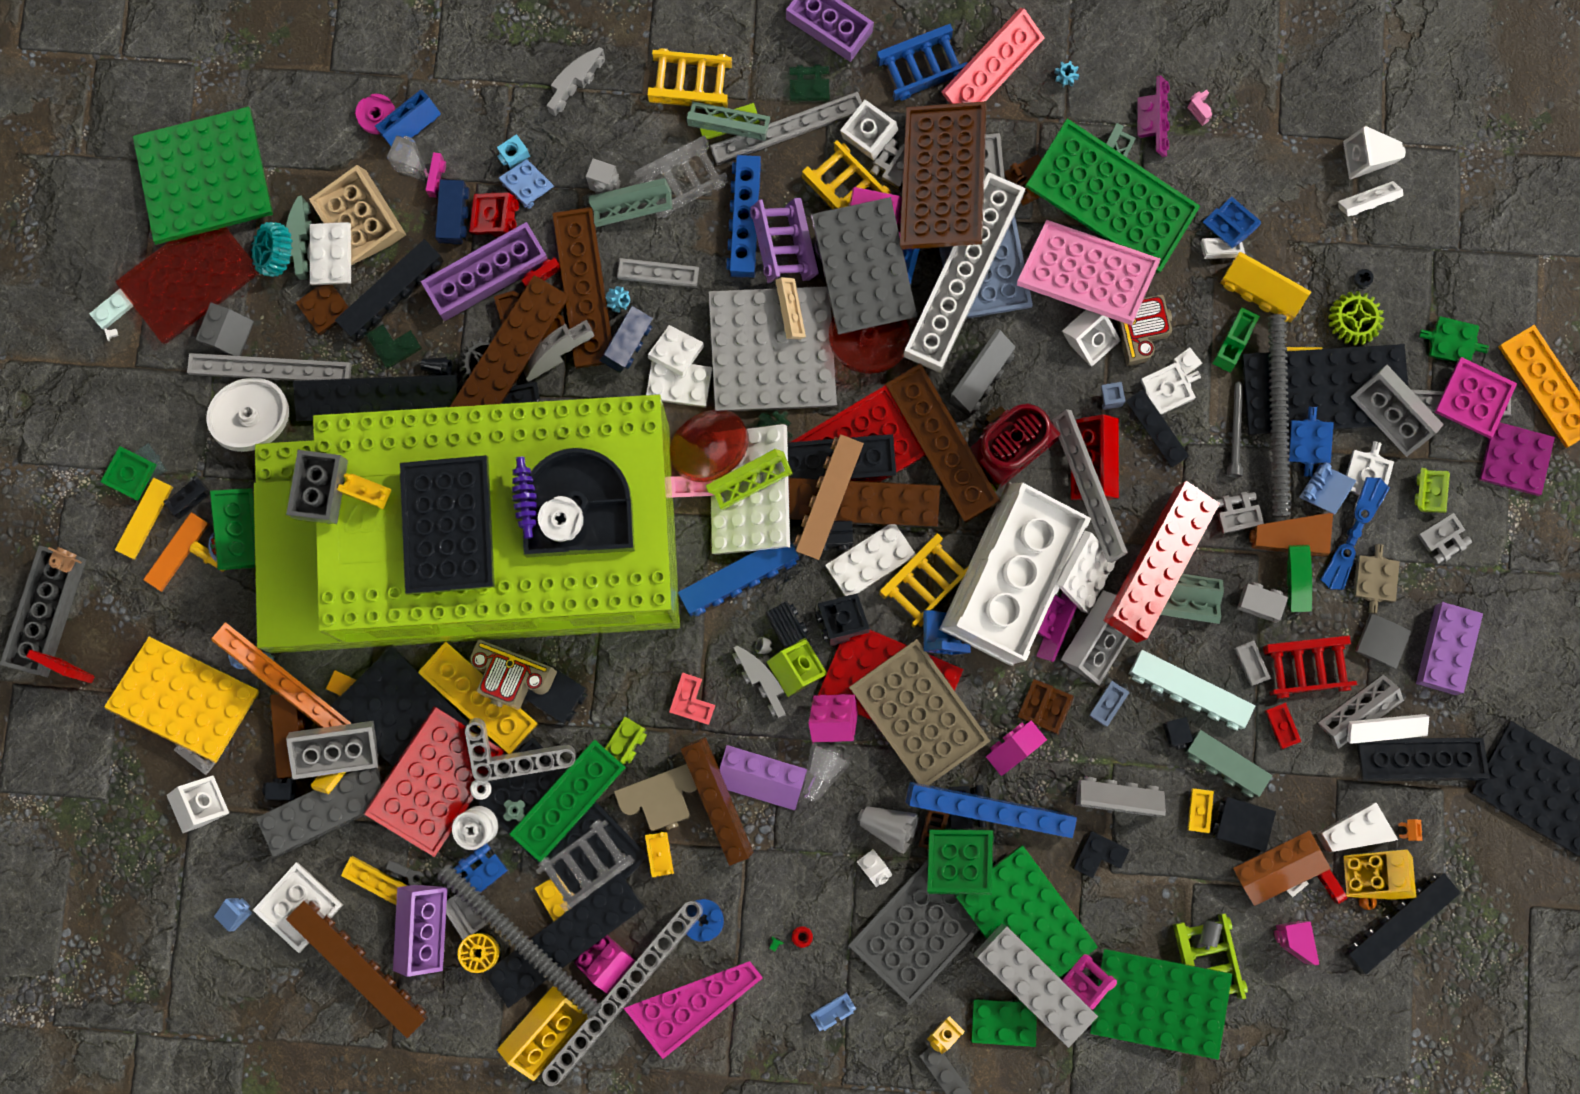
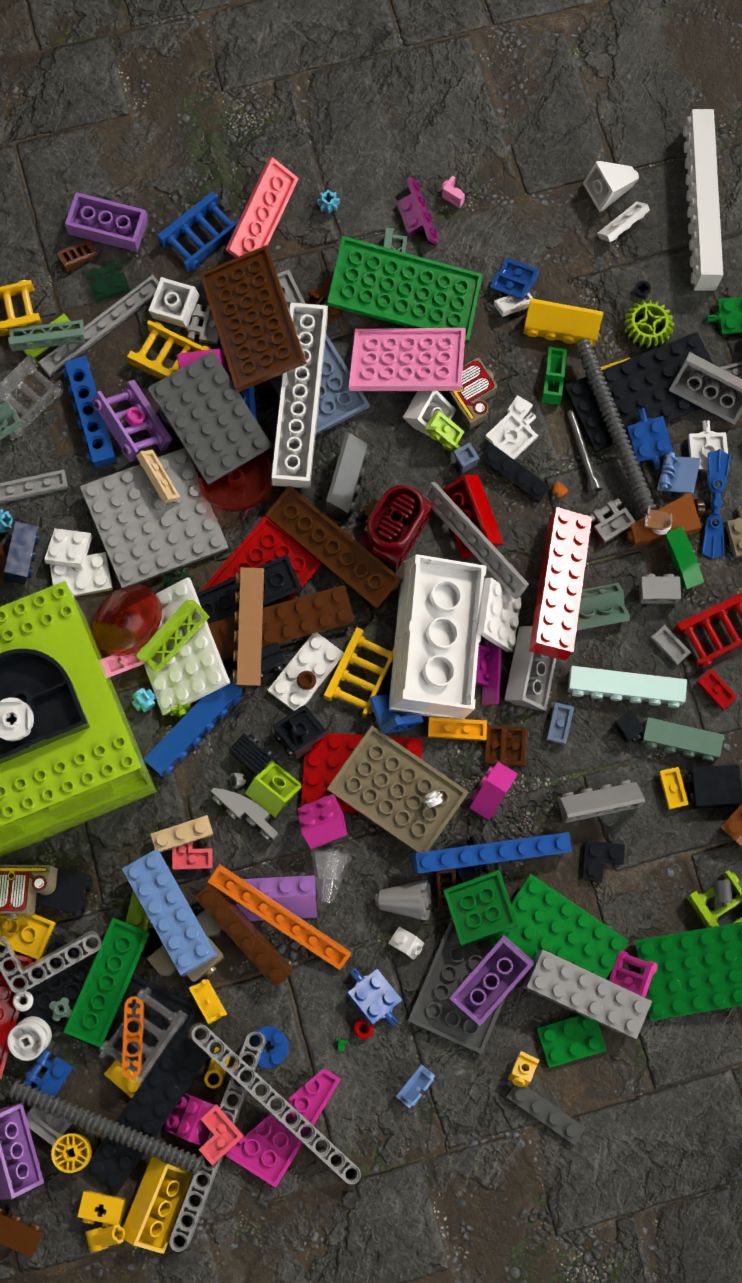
camera: 25 degrees left, 5 degrees down
none -> reddish brown slope [56,240,98,272]
none -> yellow brick [78,1190,126,1227]
none -> yellow piece [85,1224,126,1253]
none -> medium blue brick [122,849,218,977]
none -> orange beam [122,996,144,1079]
none -> dark pink tile [125,407,145,427]
none -> medium azure gear [131,688,156,712]
none -> tan plate [151,815,214,852]
none -> lime plant [170,703,193,718]
none -> light grey beam [190,1023,361,1184]
none -> coral plate [199,1104,244,1166]
none -> yellow piece [204,1047,231,1090]
none -> orange plate [207,864,351,970]
none -> reddish brown plate [297,671,316,690]
none -> plate [346,968,402,1027]
none -> white plate [423,791,443,808]
none -> lime bracket [425,410,464,451]
none -> light orange plate [428,717,487,741]
none -> medium lavender brick [449,934,534,1026]
none -> orange hinge [552,481,568,498]
none -> medium nougat piece [644,505,672,535]
none -> white brick [683,109,723,291]
none -> dark brown tile [694,499,705,518]

